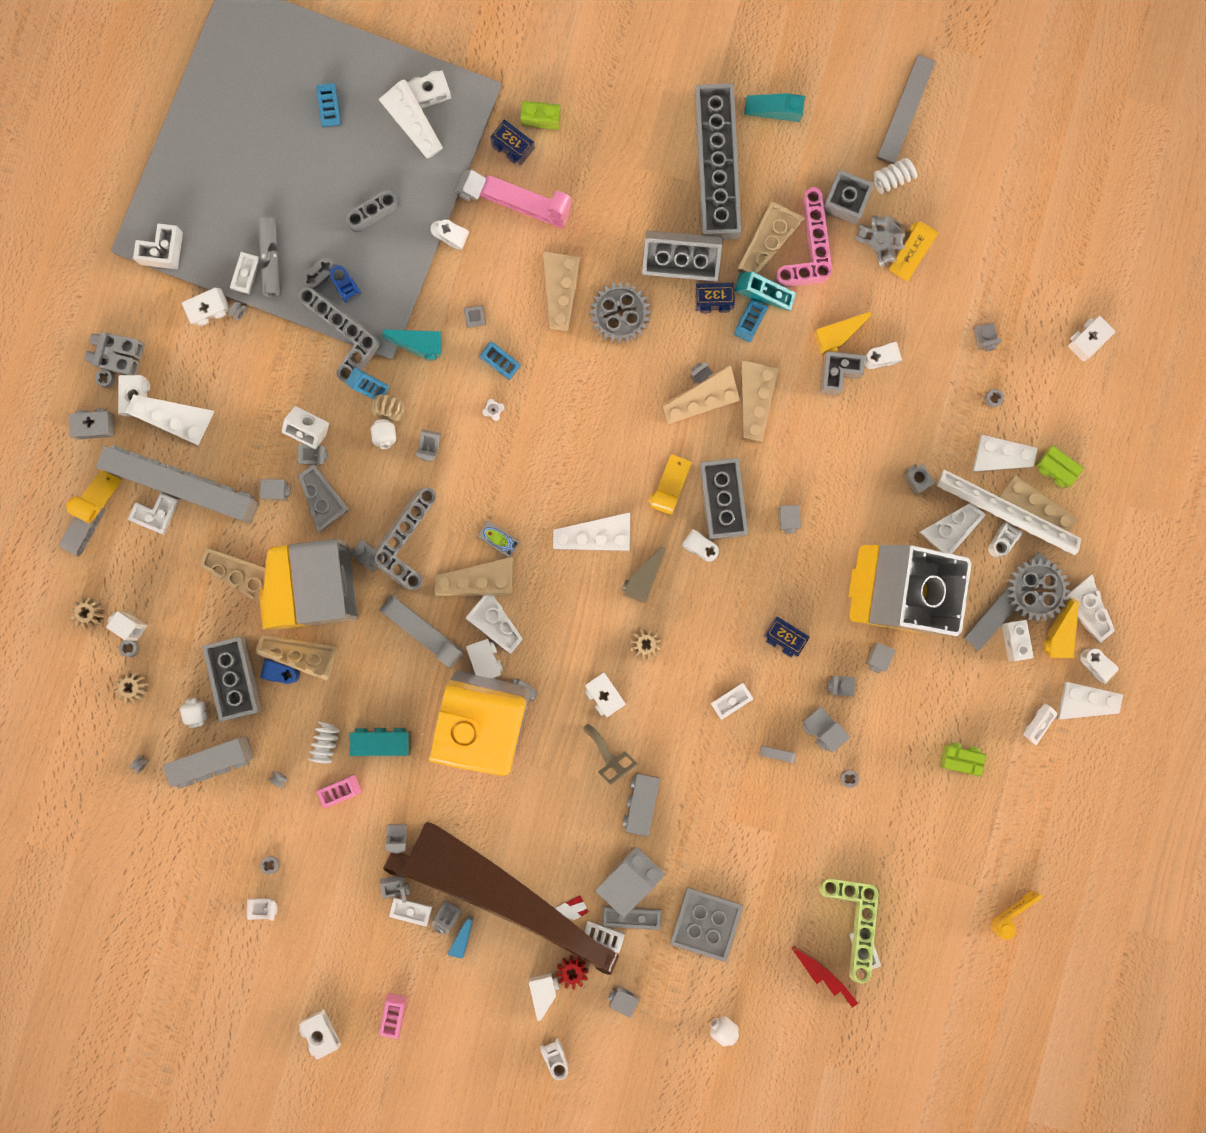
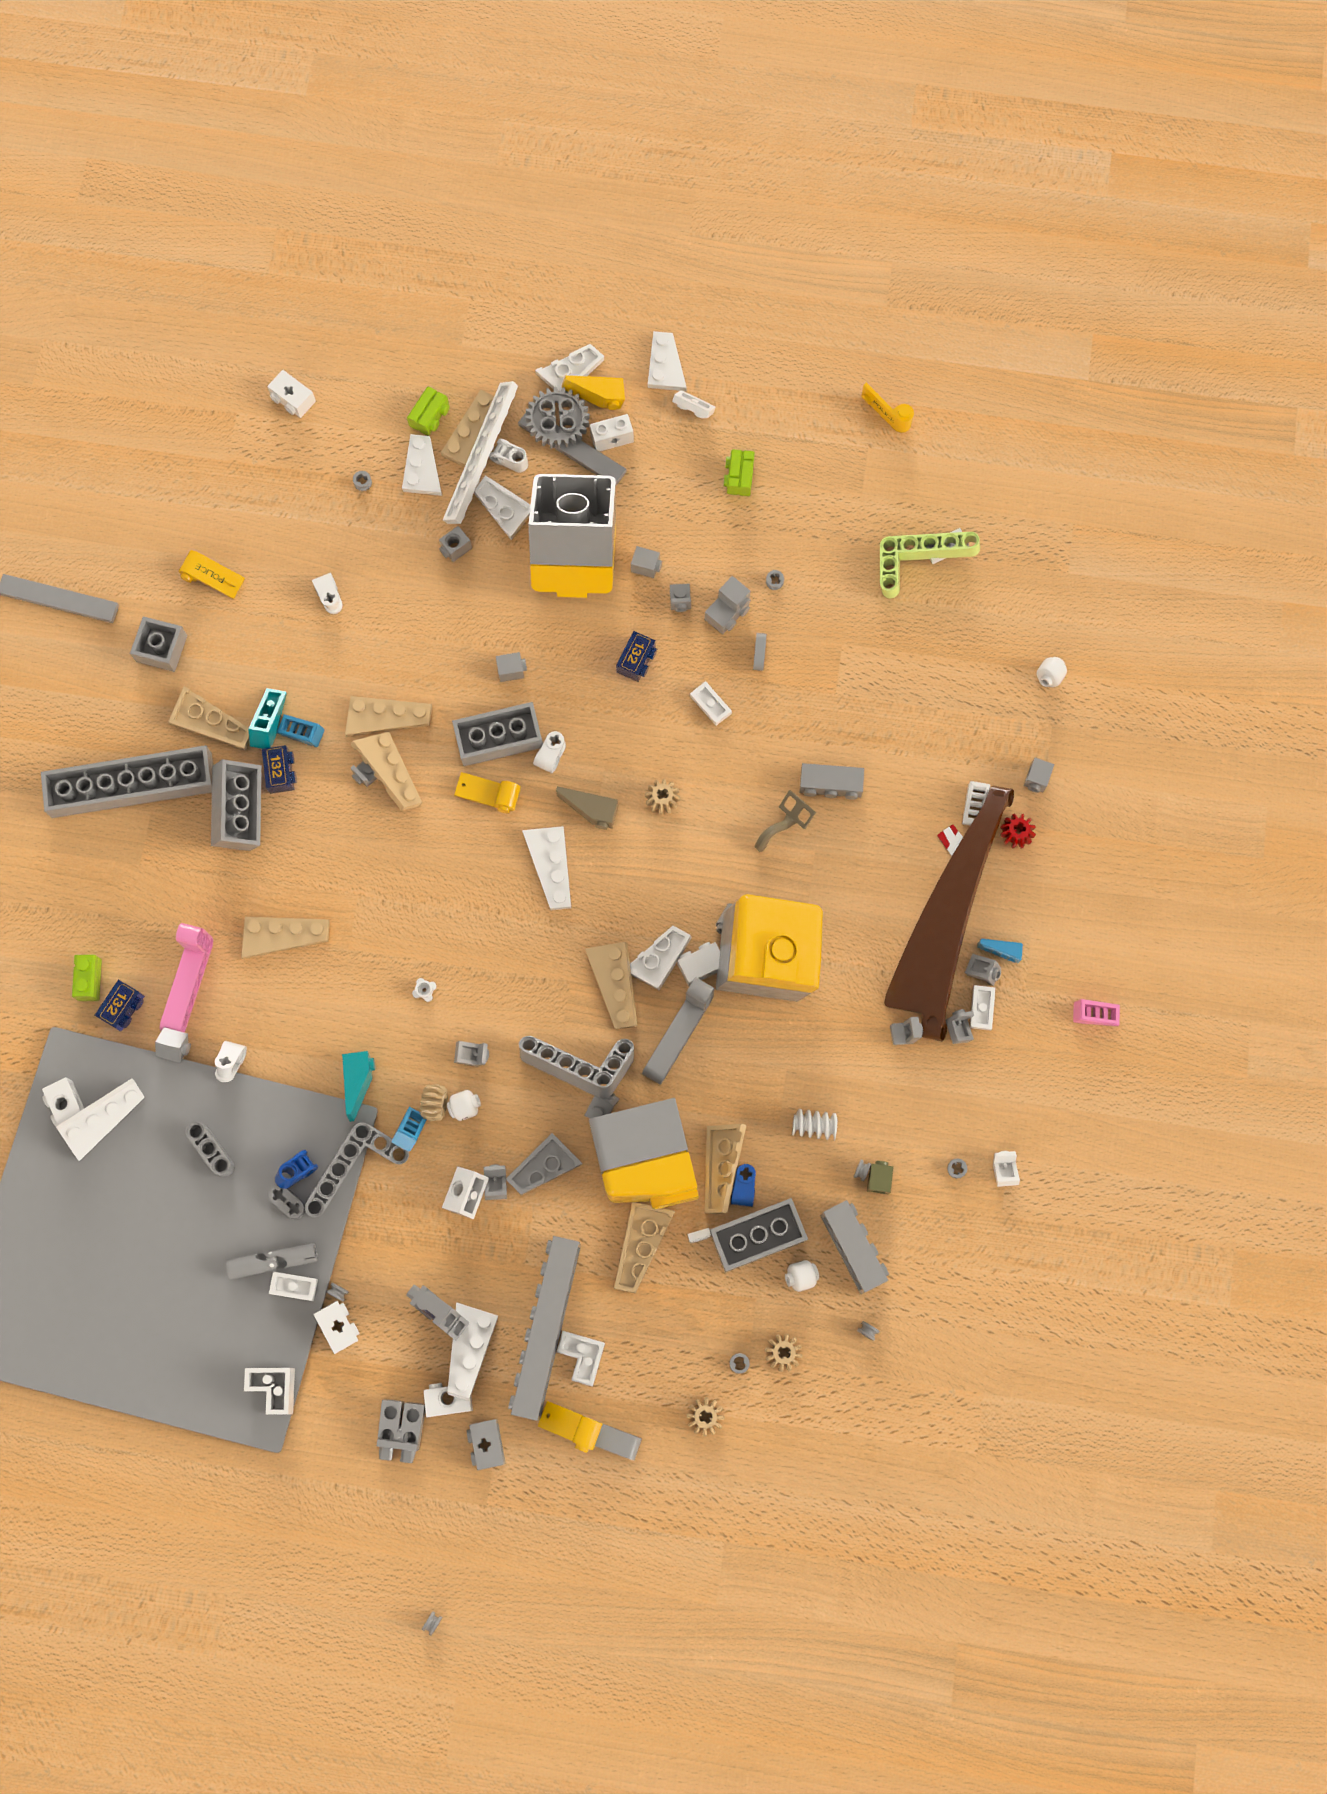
camera: 90 degrees left, 10 degrees down
light grey bush [95,369,115,388] -> none
white brick [106,611,148,641] -> none
light grey brick [260,479,290,501] -> none
white brick [299,1009,341,1060] -> none
dark azure slope [316,83,341,127] -> none
bright pink slope [316,775,362,808] -> none
teal brick [350,728,411,756] -> none
light grey tile [464,305,486,328] -> none
tile [477,521,520,558] -> none
dark azure slope [478,341,521,380] -> none
white slope [529,973,559,1021] -> none
white piece [540,1038,569,1080] -> none
white brick [584,672,626,717] -> none
light grey gear [589,282,651,344] -> none
light grey slope [595,847,665,918] -> none
light grey tile [602,906,662,930] -> none
light grey plate [670,887,743,962] -> none
teal slope [744,93,805,122] -> none
bright pink beam [775,187,832,287] -> none
red slope [791,946,859,1008] -> none
yellow slope [814,311,872,355] -> none
light grey brick [820,351,865,395] -> none
light grey piece [855,215,906,267] -> none
white piece [874,158,917,194] -> none
light grey bracket [973,322,1001,351] -> none
white piece [1080,649,1119,684] -> none
none -> light grey hips [406,1285,469,1341]
none -> white tile [687,1228,711,1243]
none -> olive brick [867,1161,894,1194]

